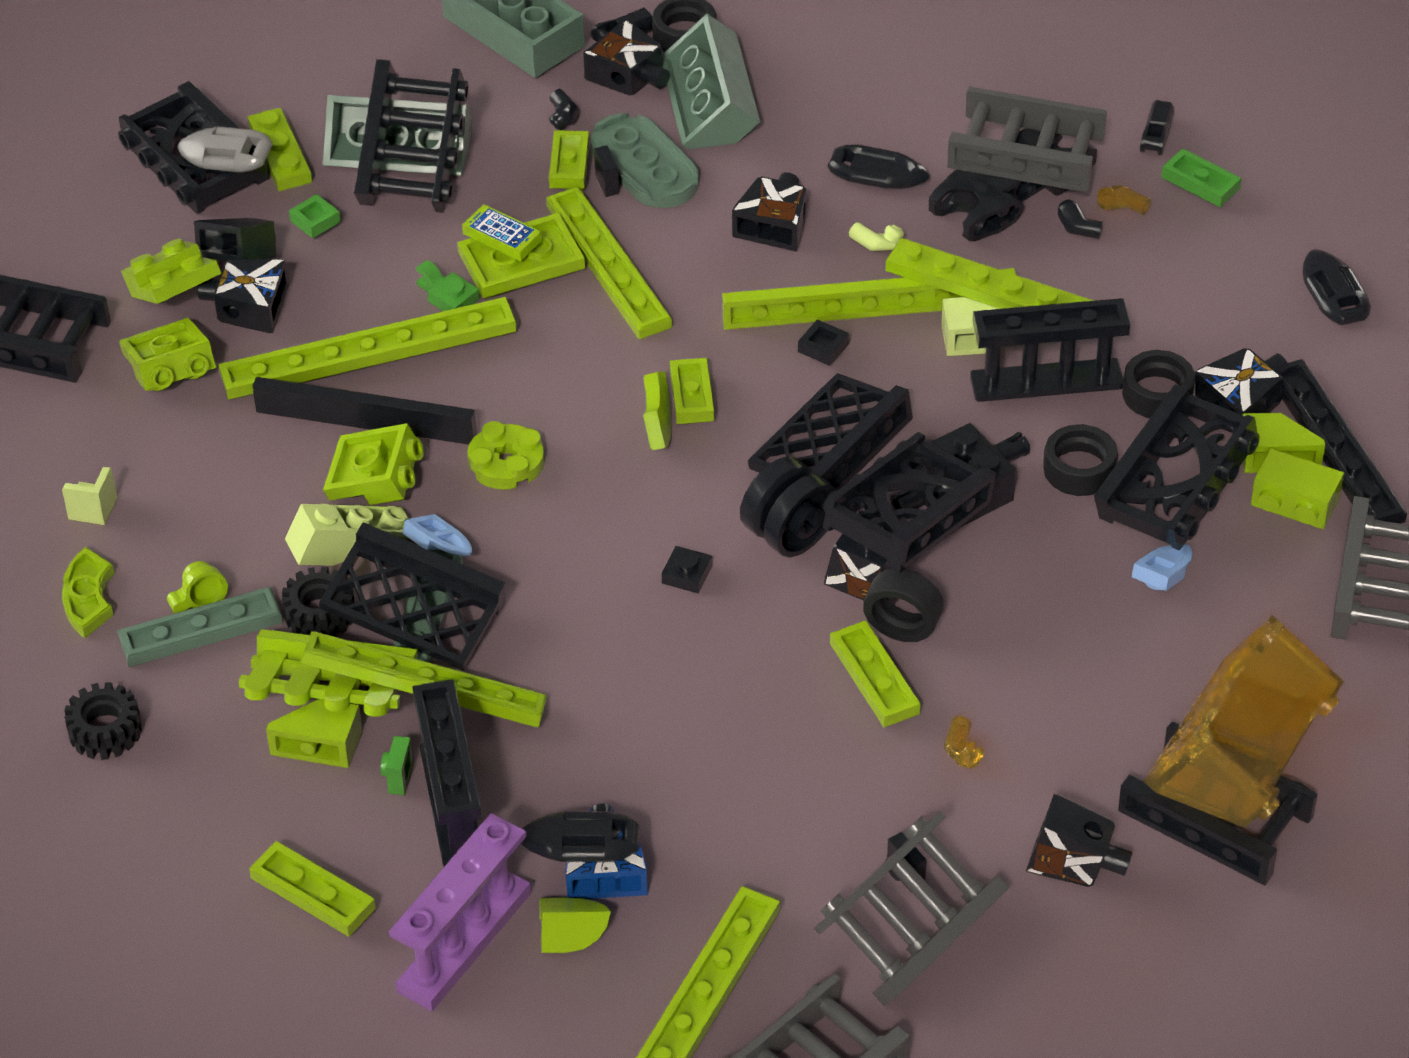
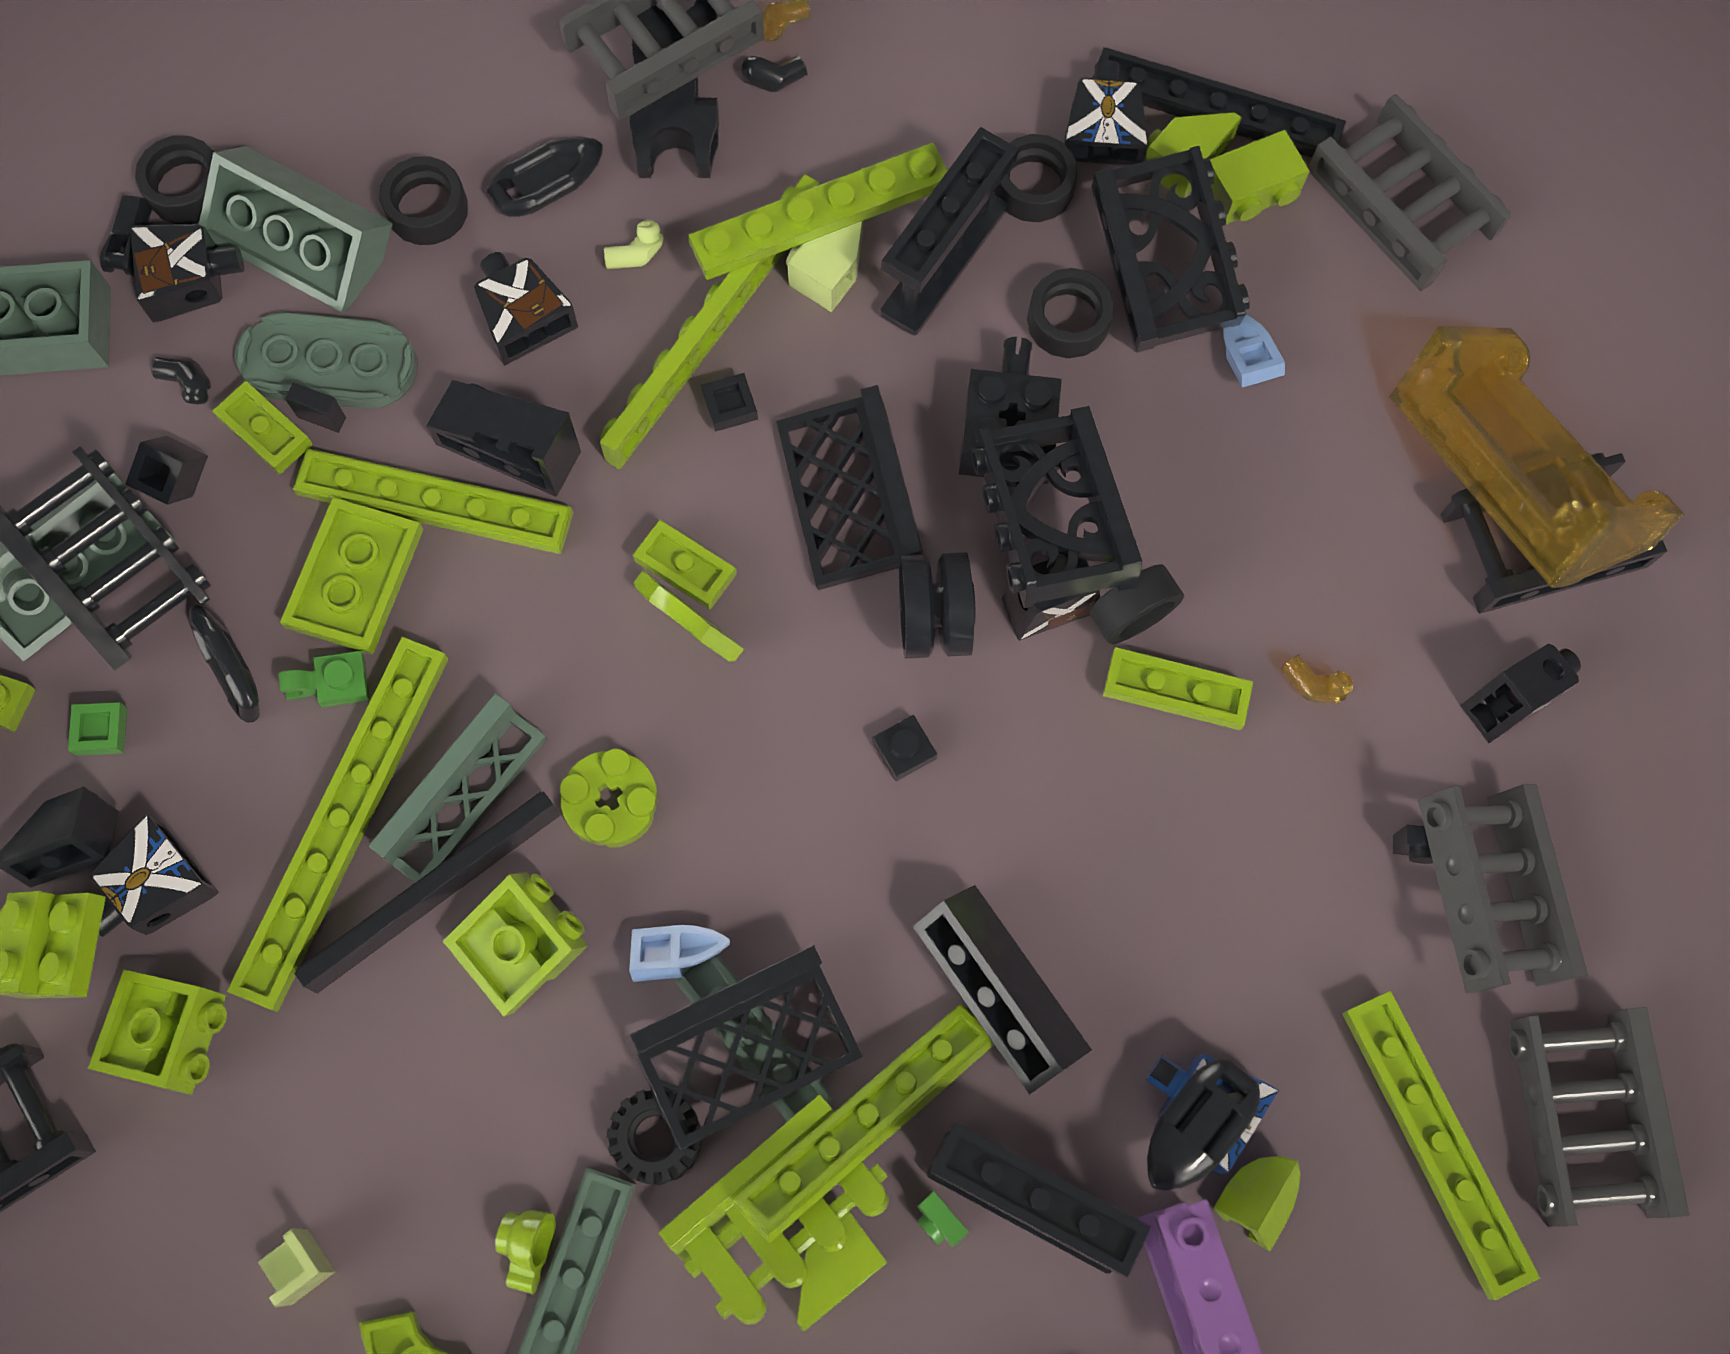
camera: 55 degrees left, 25 degrees up
yellowish green slope [285,504,409,566] -> none
tile [462,204,542,261] -> none
none -> black brick [125,436,208,505]
none -> black piece [189,605,260,723]
none -> sand green fence [369,693,547,883]
none -> black tyre [379,156,468,245]
none -> black wedge [426,380,581,497]
none -> black brick [913,885,1092,1095]

